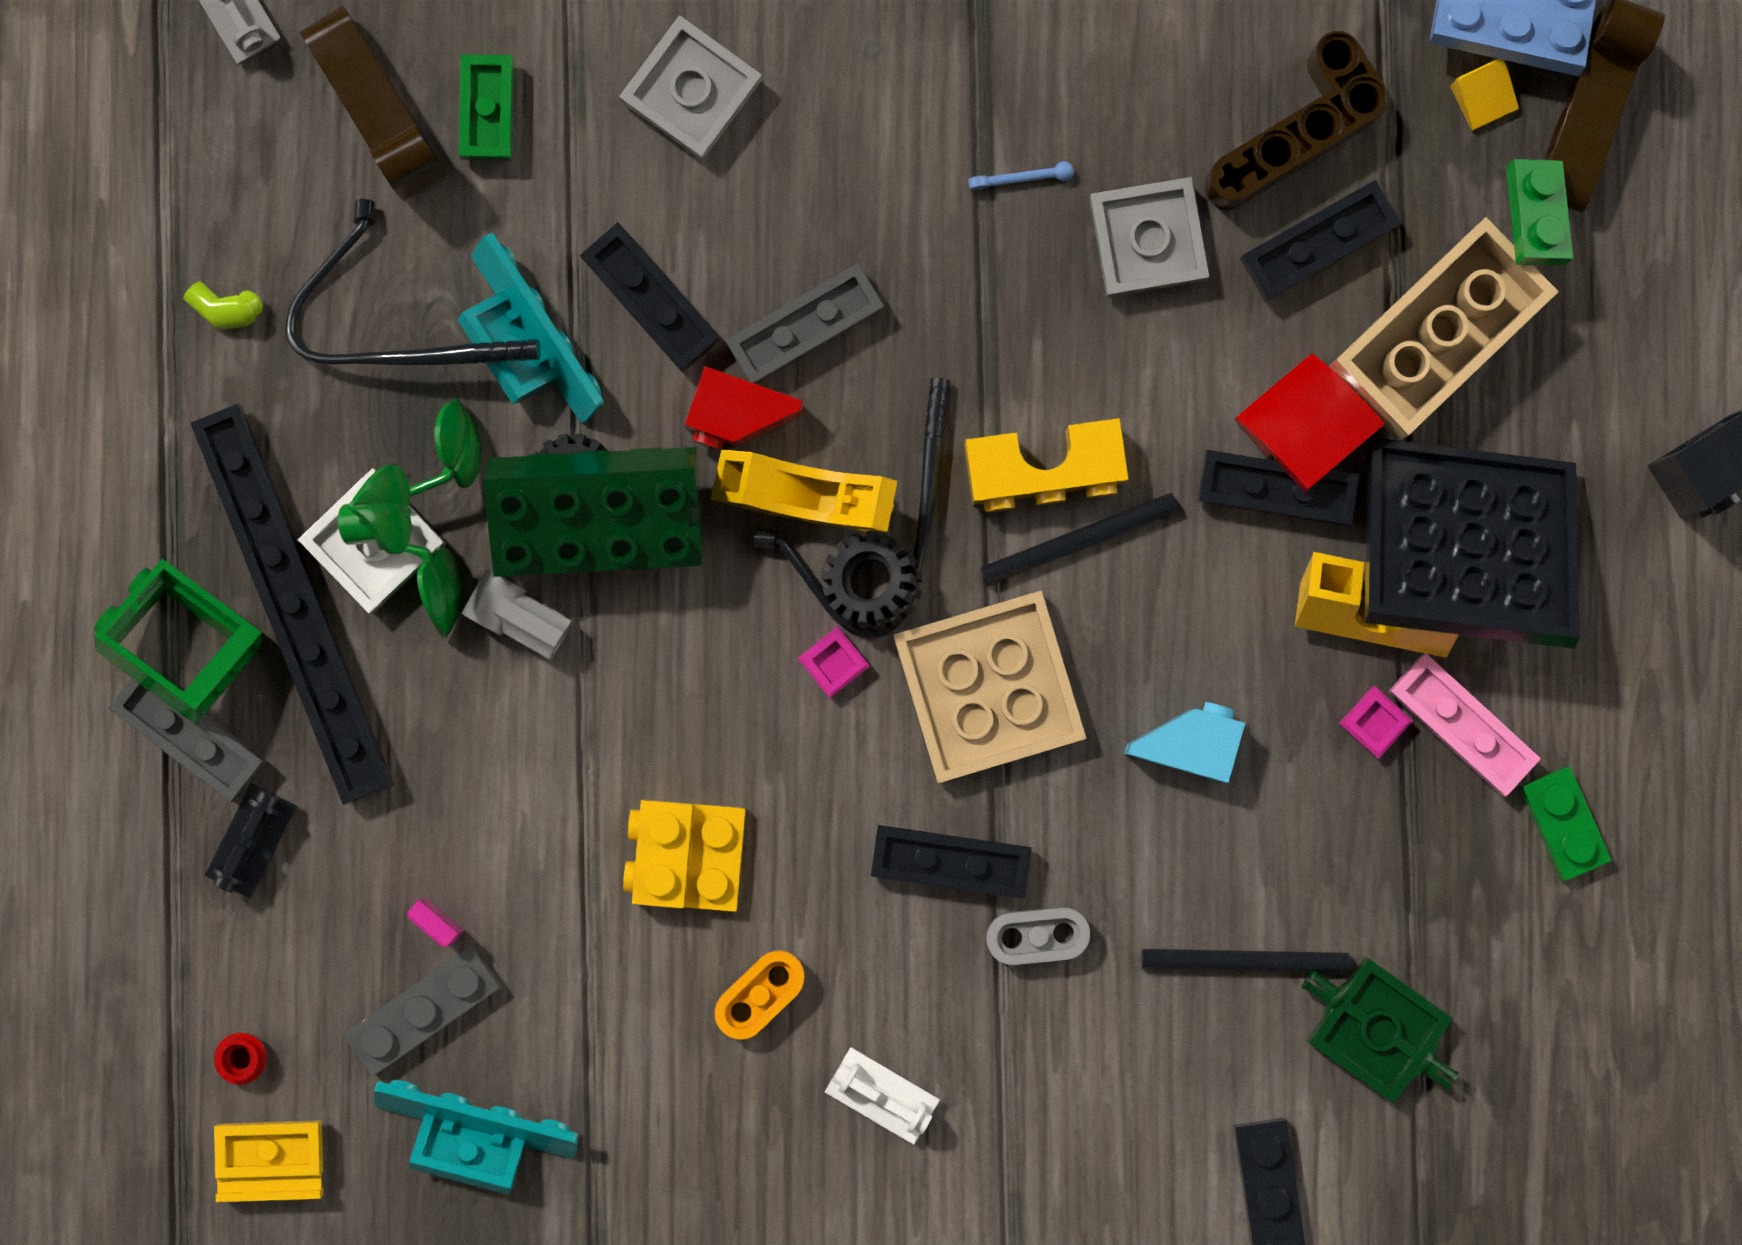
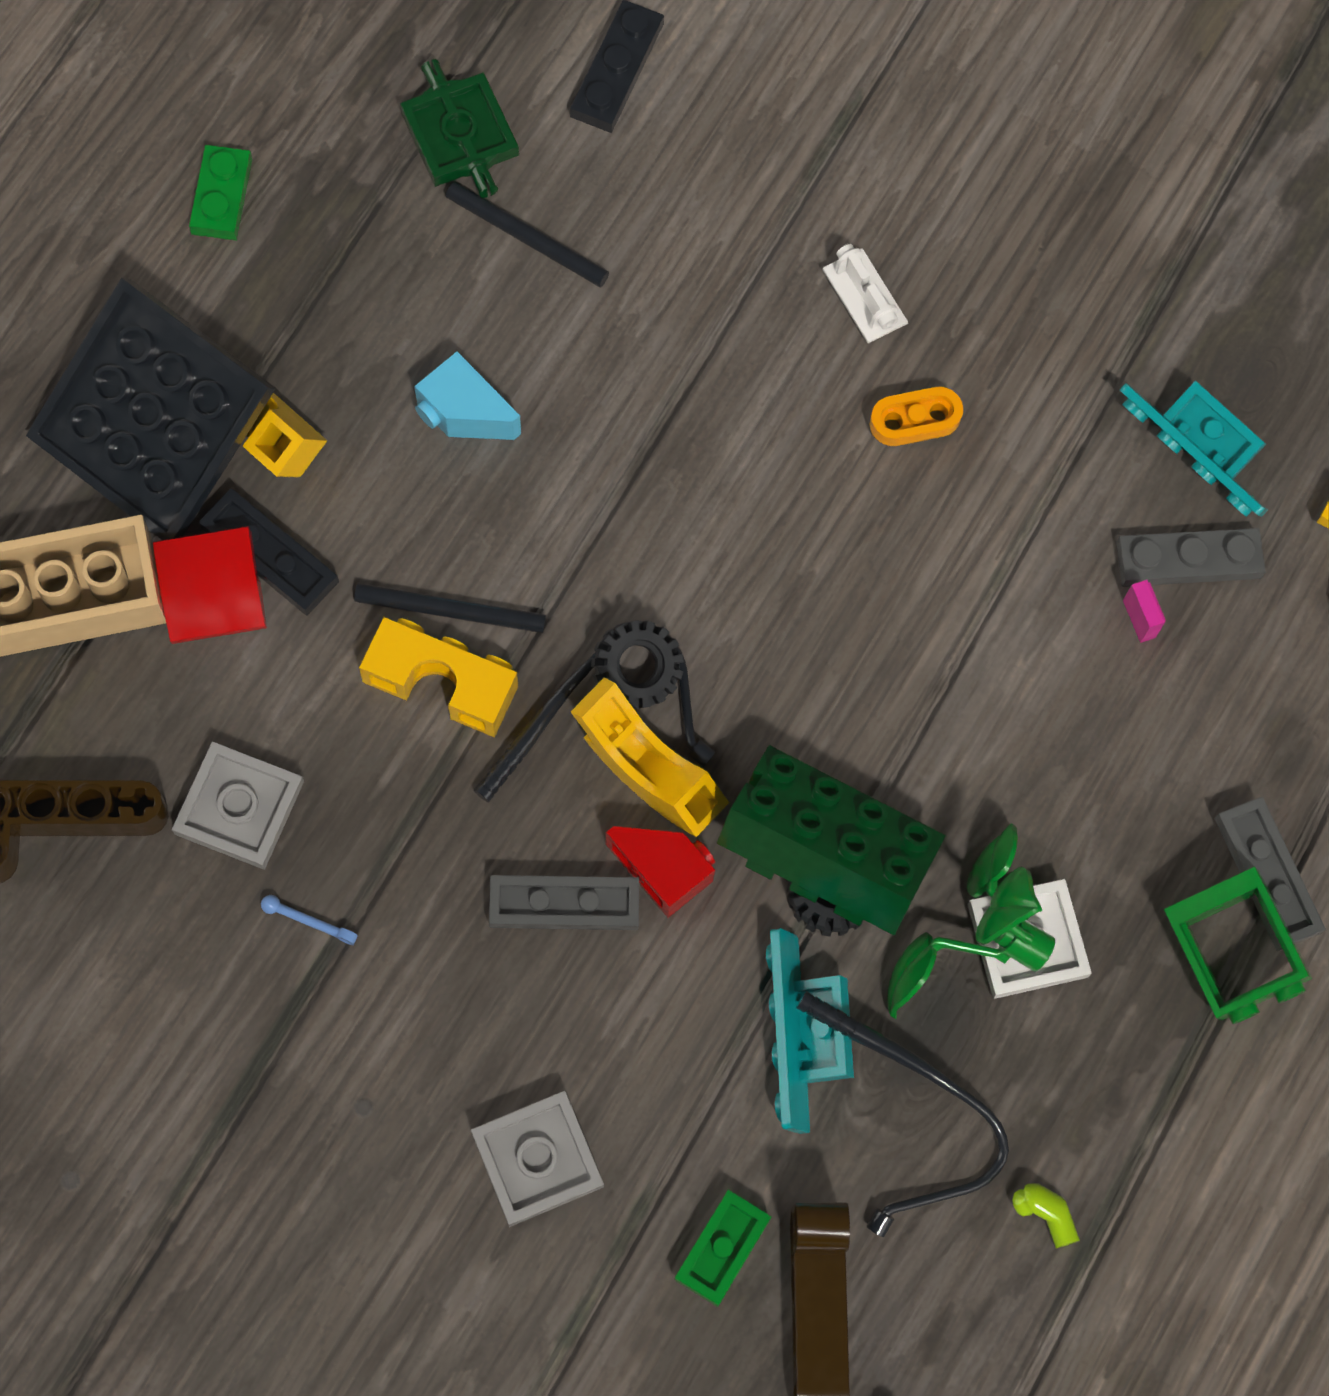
camera: 155 degrees left, 15 degrees down
black plate [190,404,394,805] -> none
black hinge [204,783,297,898] -> none
light grey piece [461,569,573,660] -> none
black plate [579,222,720,373] -> none
yellow plate [623,799,746,912] -> none
dark pink tile [798,626,870,698] -> none
black plate [870,825,1032,899] -> none
tan plate [893,590,1087,783] -> none
light grey plate [986,907,1090,965] -> none
black plate [1240,180,1401,303] -> none
dark pink tile [1338,686,1413,759] -> none
bright pink plate [1388,653,1541,797] -> none

